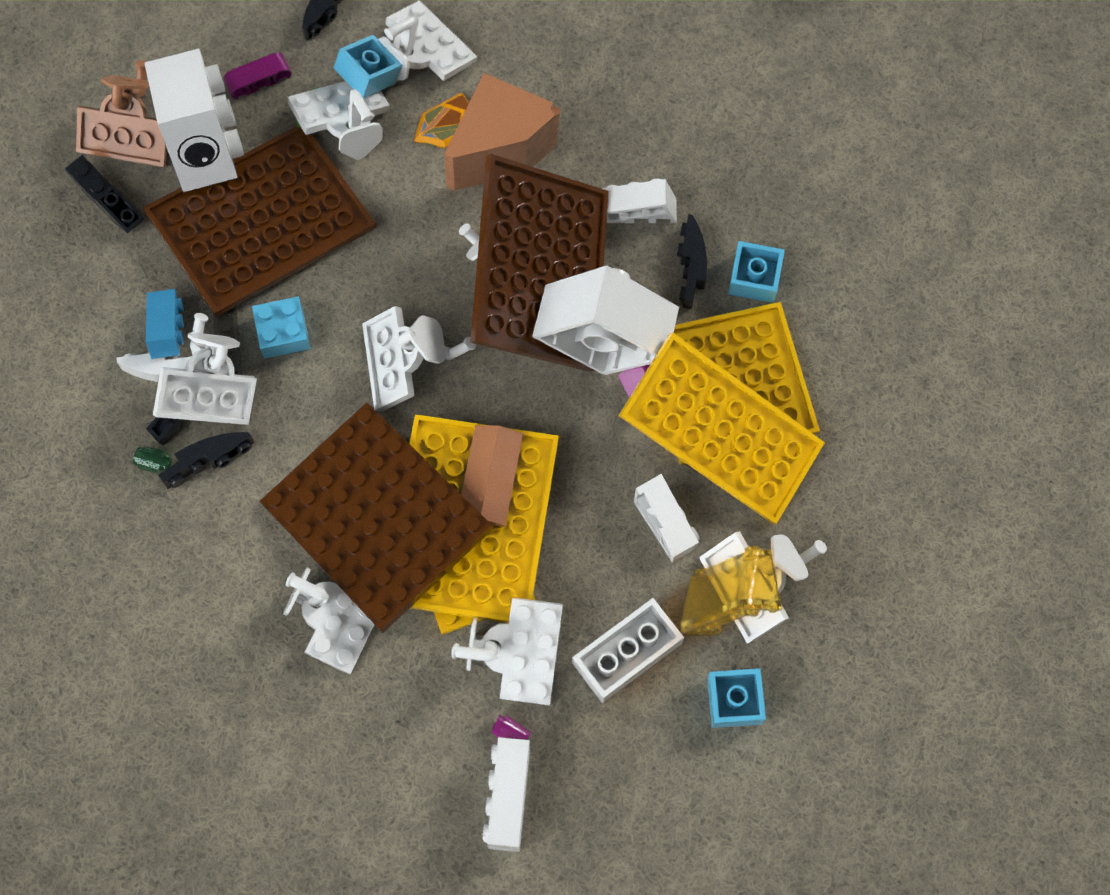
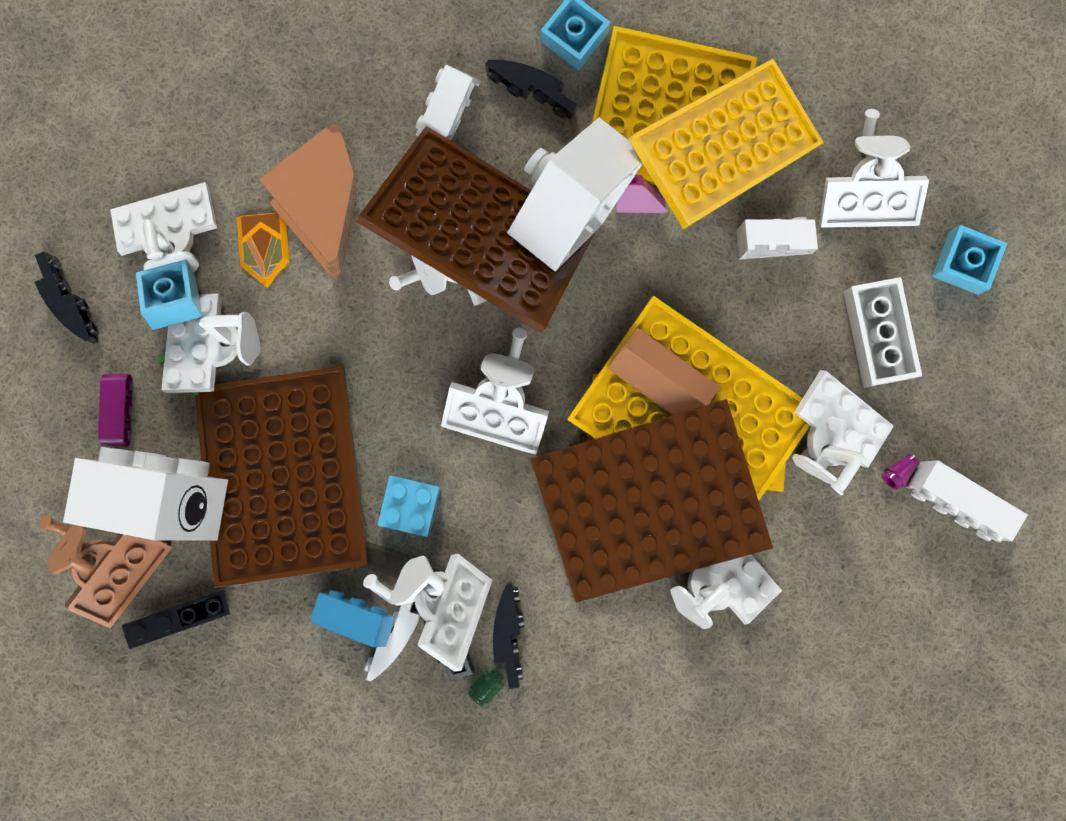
camera: 65 degrees left, 15 degrees up
clear yellow windscreen [680,546,782,636] -> none

